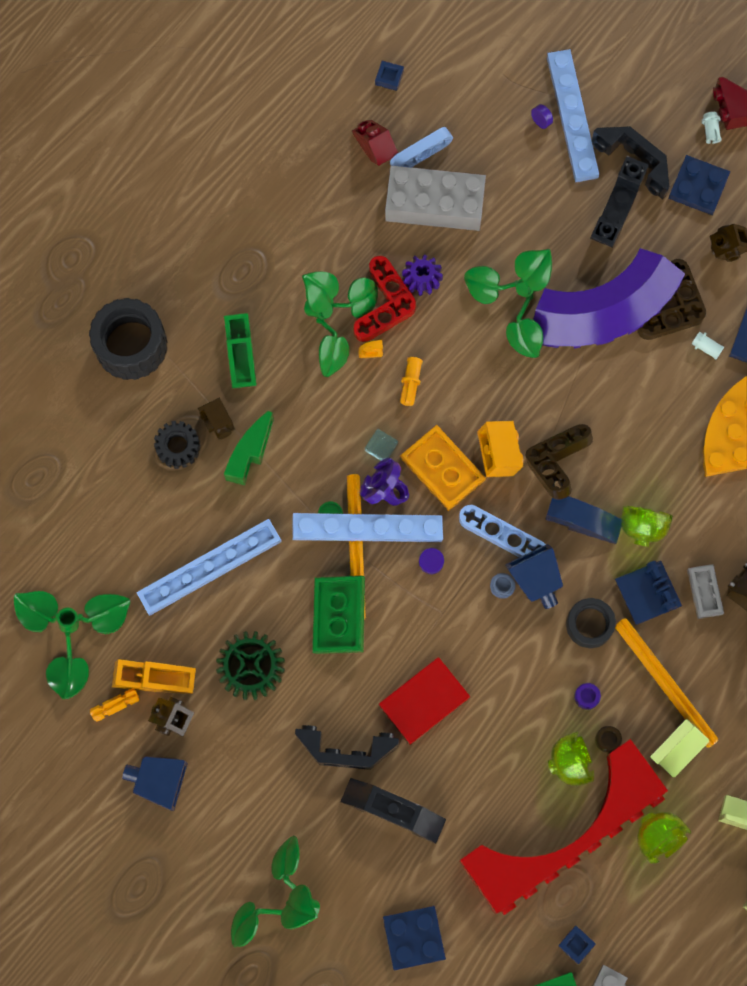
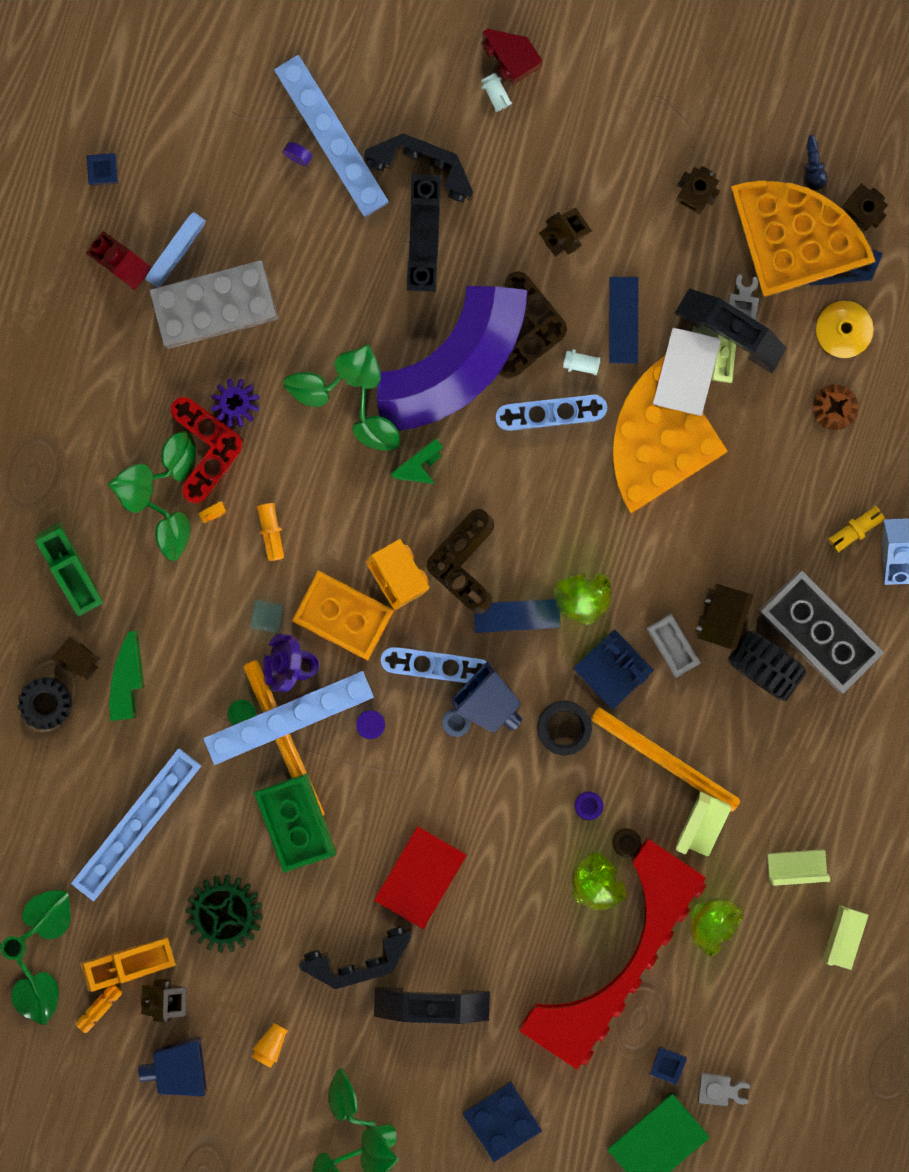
camera: 30 degrees left, 15 degrees up
dark blue plate [668,155,731,216] -> none
none -> light orange cone [251,1023,288,1068]
none -> green slope [391,438,444,485]
none -> light blue beam [496,395,607,431]

